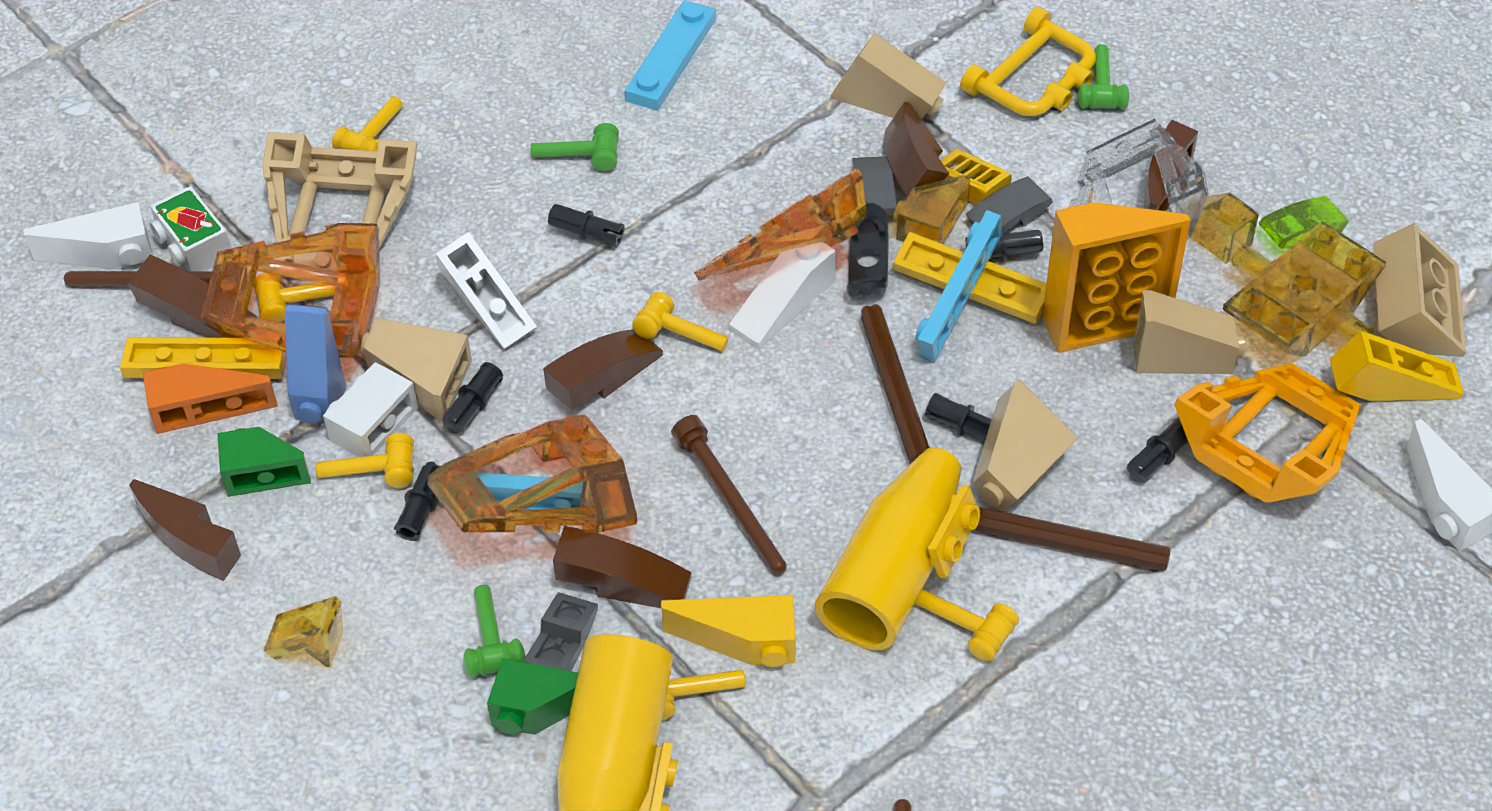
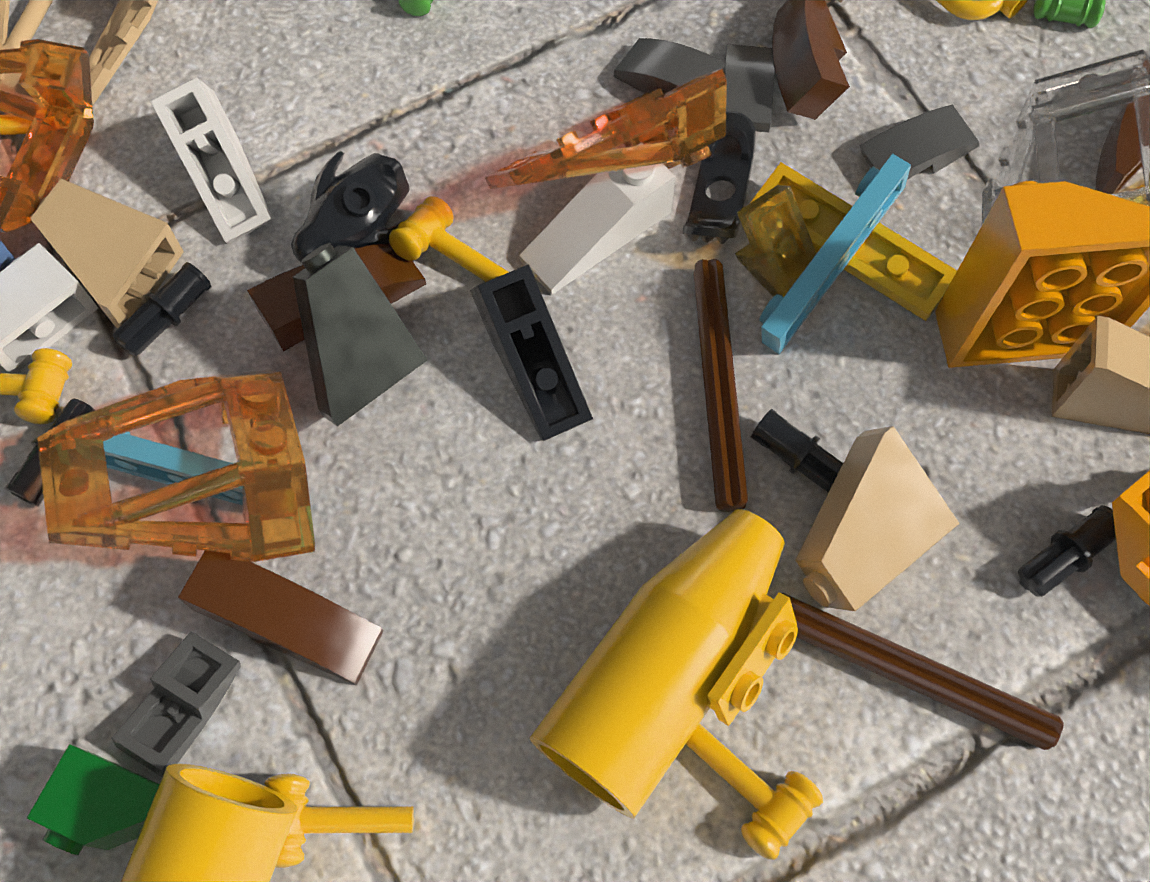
camera: 10 degrees right, 15 degrees up
bright green piece [463,585,525,679] -> none
black axle [548,204,625,248] -> none
yellow slope [661,595,796,667] -> none
reddish brown piece [671,415,787,575] -> none
clear yellow slope [893,175,970,244] -> none
yellow slope [941,149,1012,206] -> none
black axle [965,230,1044,261] -> none
none -> black animal [291,151,410,263]
none -> pearl dark grey slope [293,243,428,426]
none -> black slope [470,264,593,441]
none -> dark grey slope [613,38,726,109]
none -> clear yellow slope [735,185,817,297]

